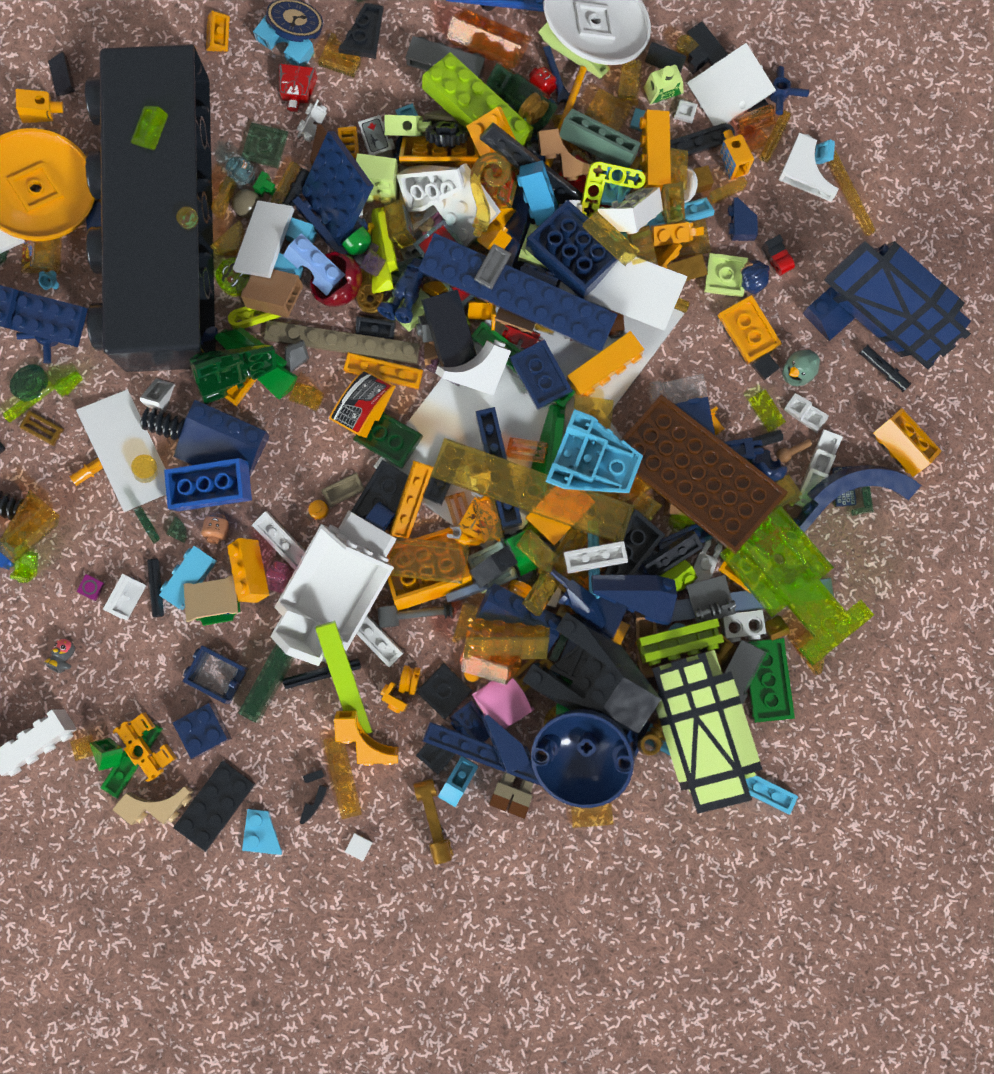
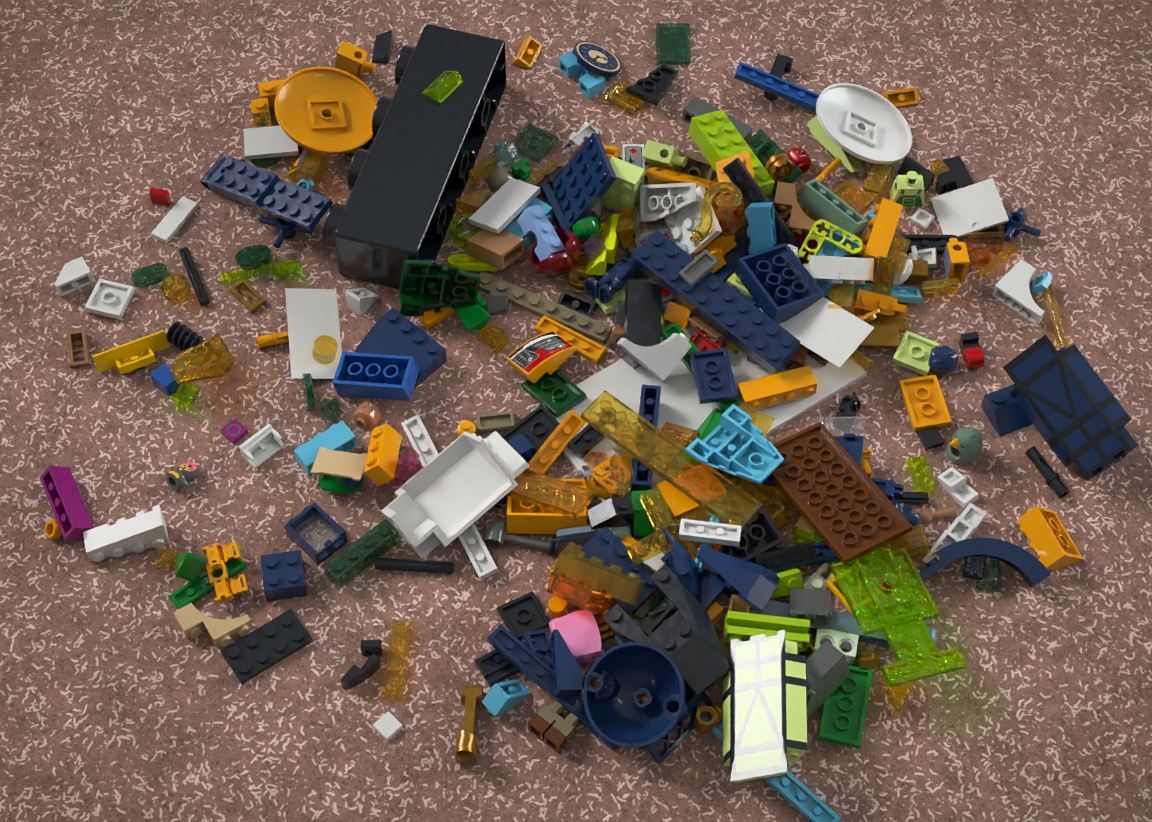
camera: 20 degrees right, 25 degrees down
black piece [141,407,186,441] -> none
black axle [147,559,164,618] -> none
clear yellow tile [176,207,198,229] -> none
medium azure wing [242,809,282,855] -> none
red torso [279,64,317,112] -> none
lime tile [315,620,372,734] -> none
light orange arch [334,710,399,766] -> none
light orange bracket [380,682,409,713] -> none
light orange wheel [399,665,421,695] -> none
black gear [425,121,468,148] -> none
clear orange slope [446,8,532,68] -> none
dark blue piece [543,45,570,105] -> none
clear yellow tile [571,804,613,828] -> none
clear yellow tile [582,211,640,266] -> none
dark blue slope [728,197,758,241] -> none
none -> black hinge [833,392,861,433]
none -> white bracket [909,245,937,268]

